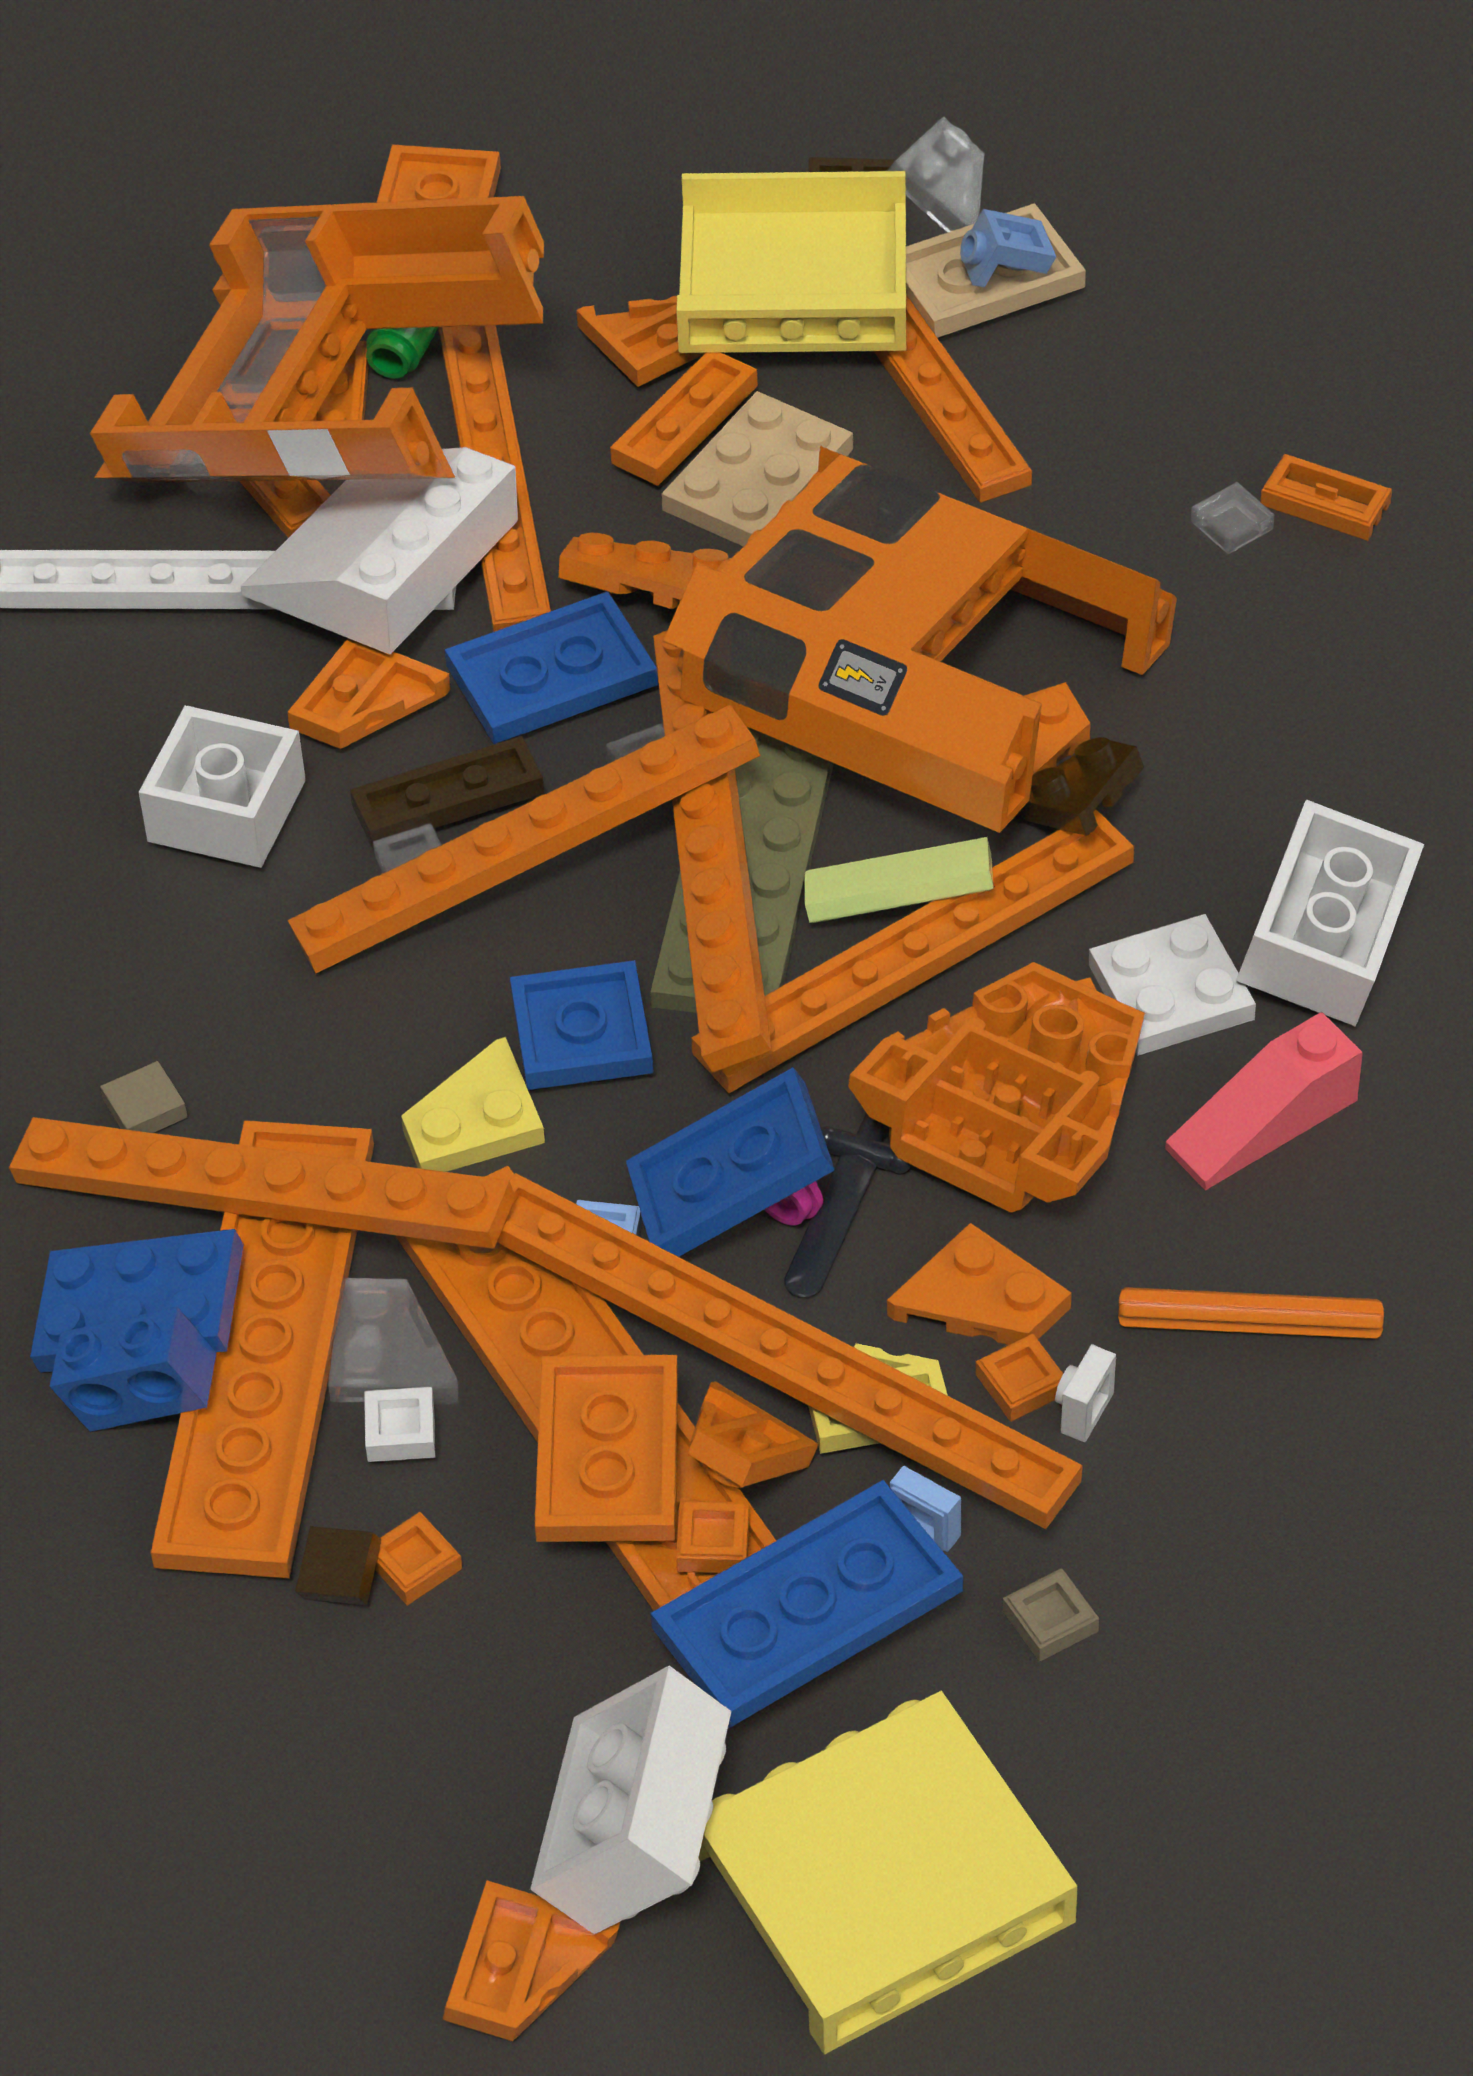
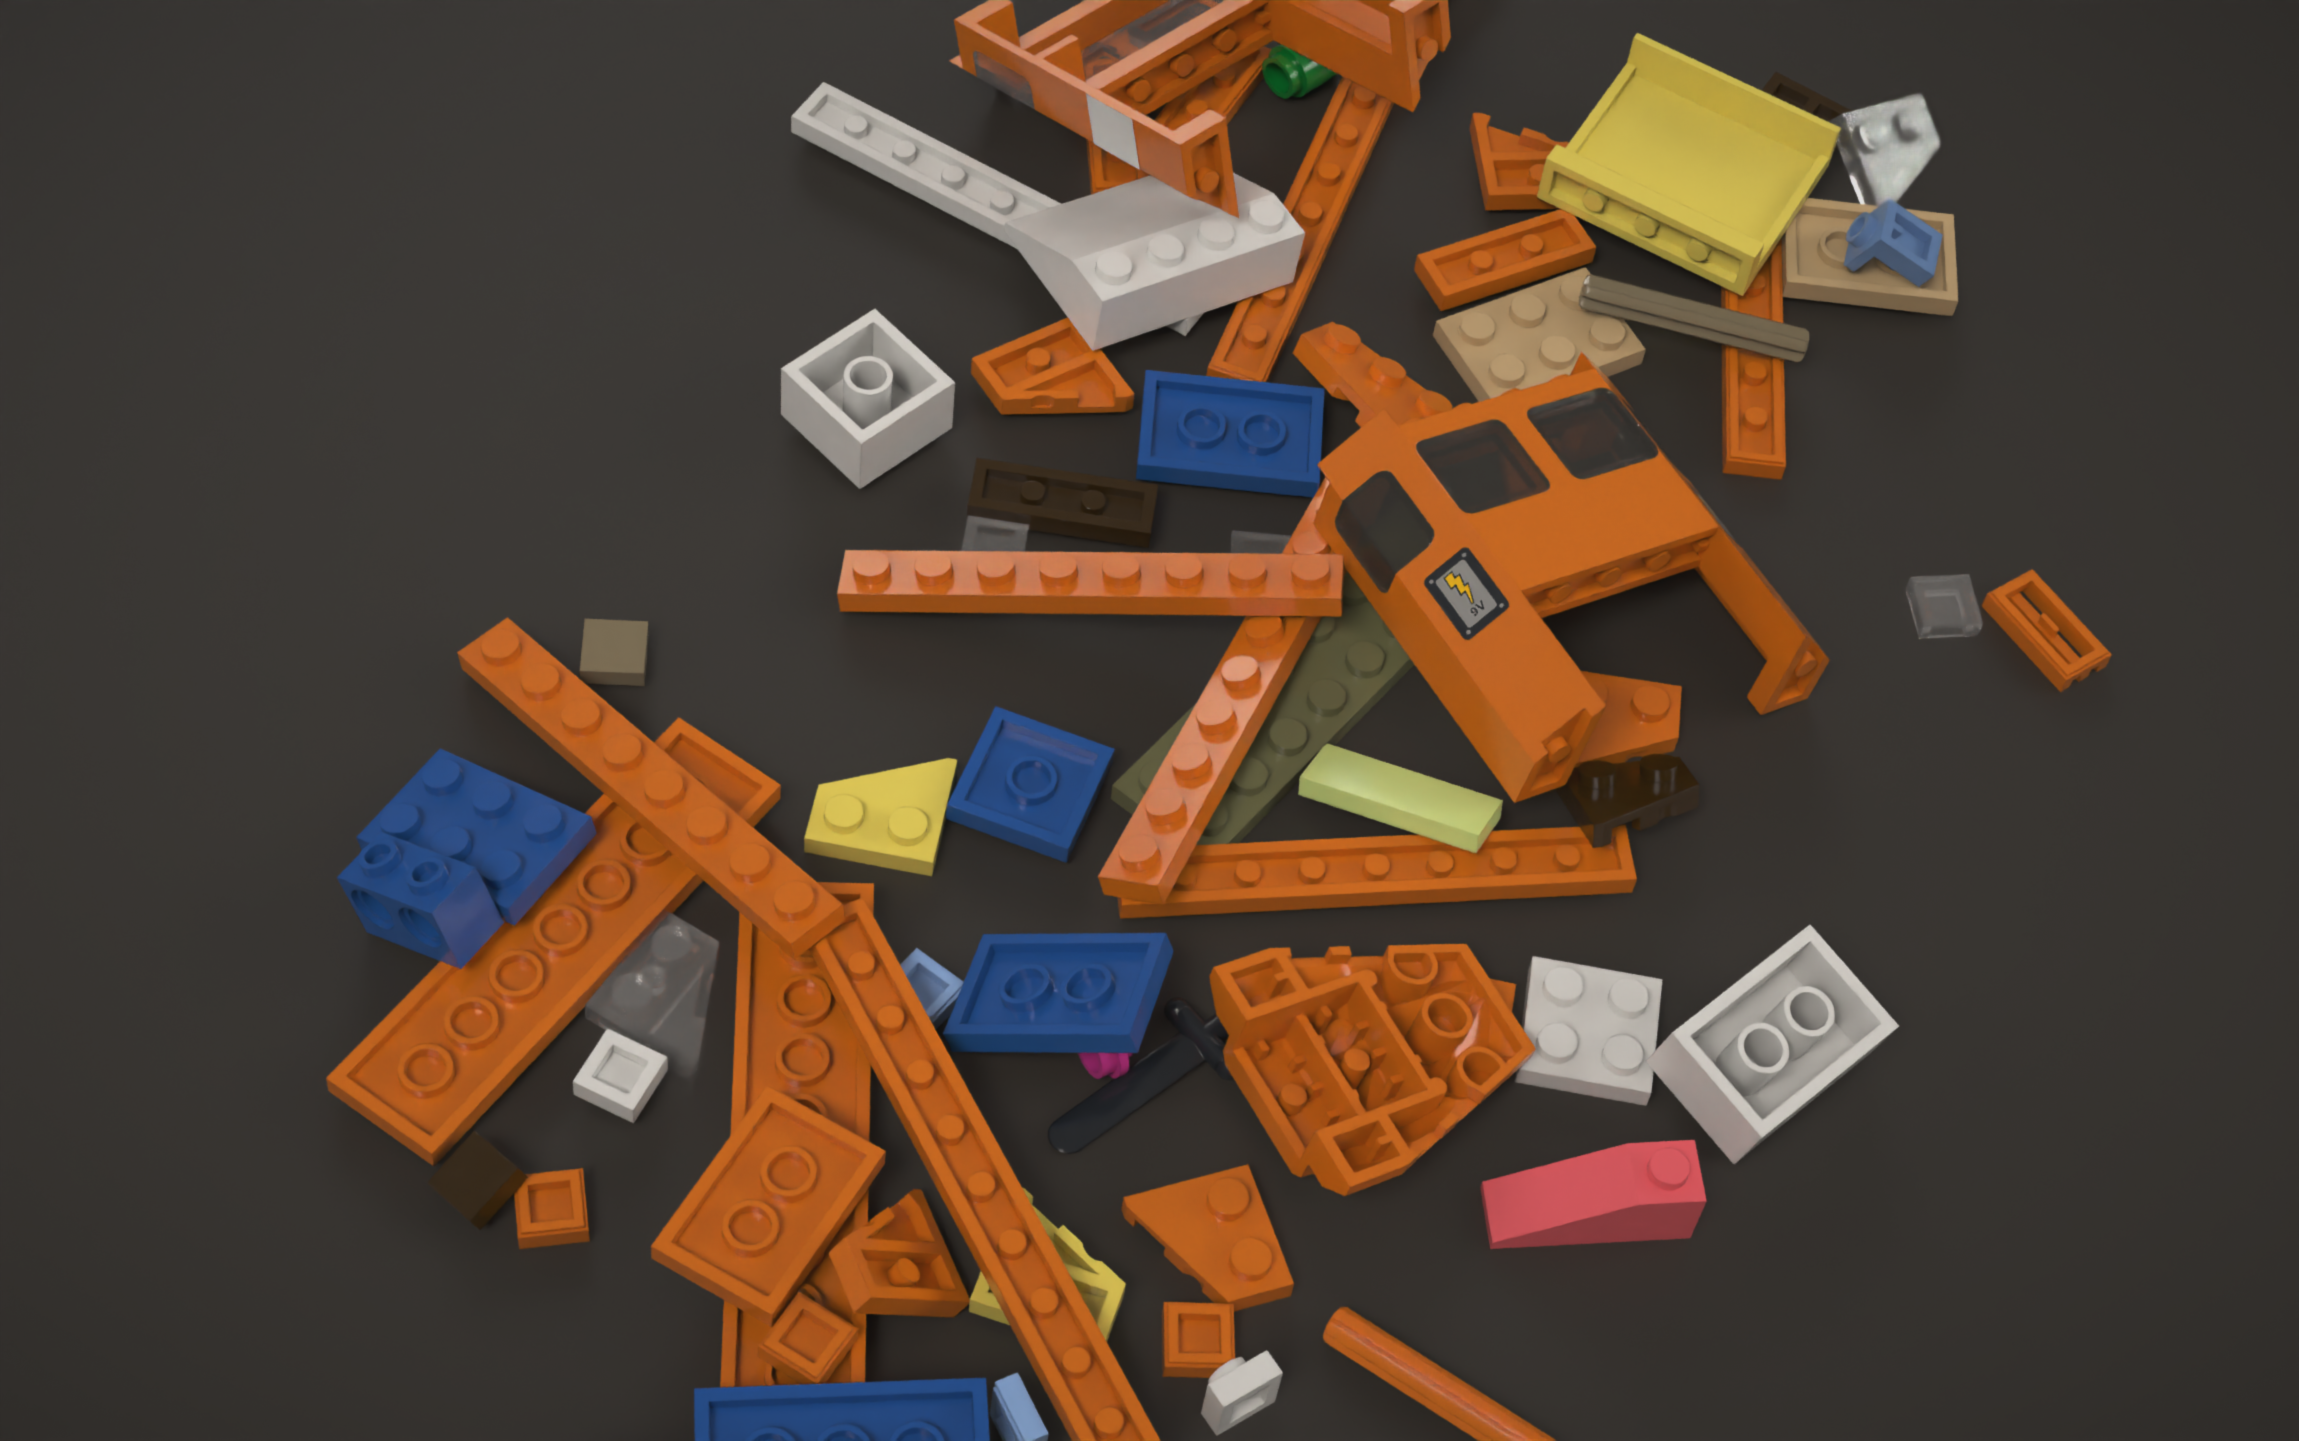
camera: 20 degrees right, 5 degrees up
none -> dark tan axle [1579,274,1809,363]

